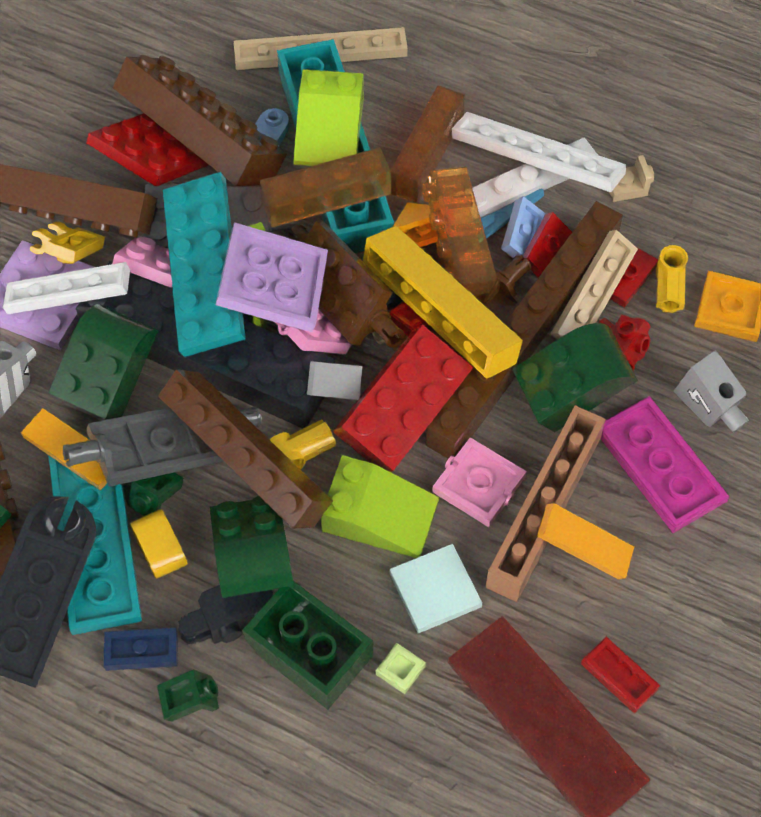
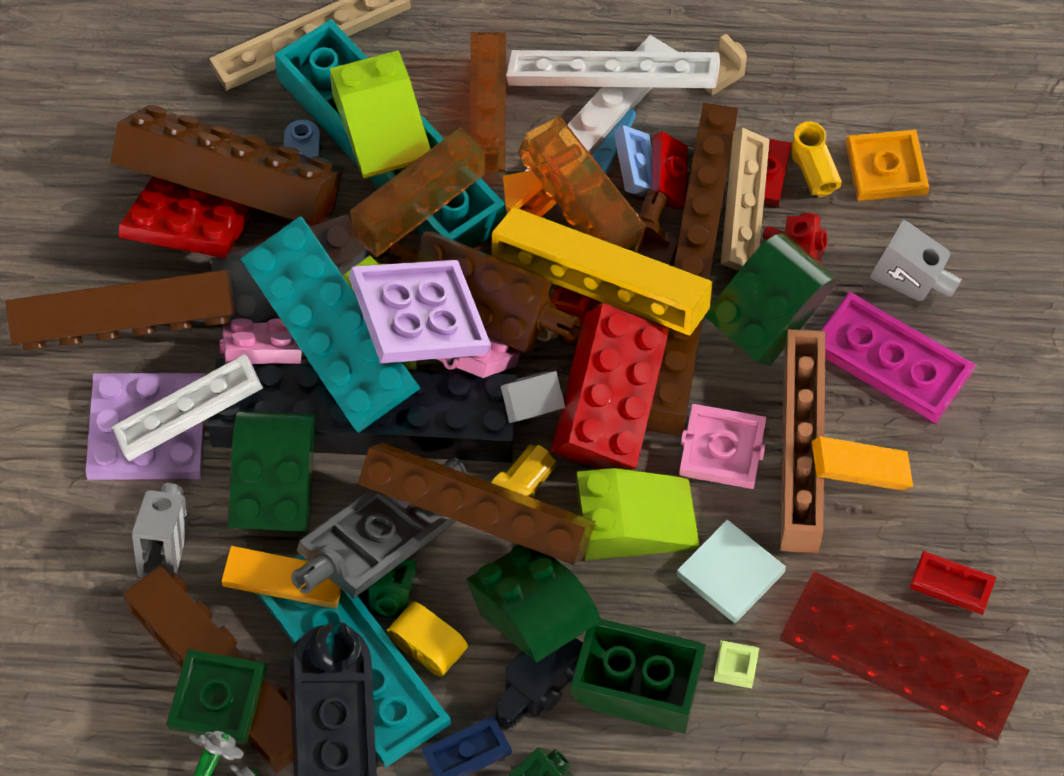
camera: 25 degrees left, 0 degrees up
yellow plate [30,221,105,264] -> none

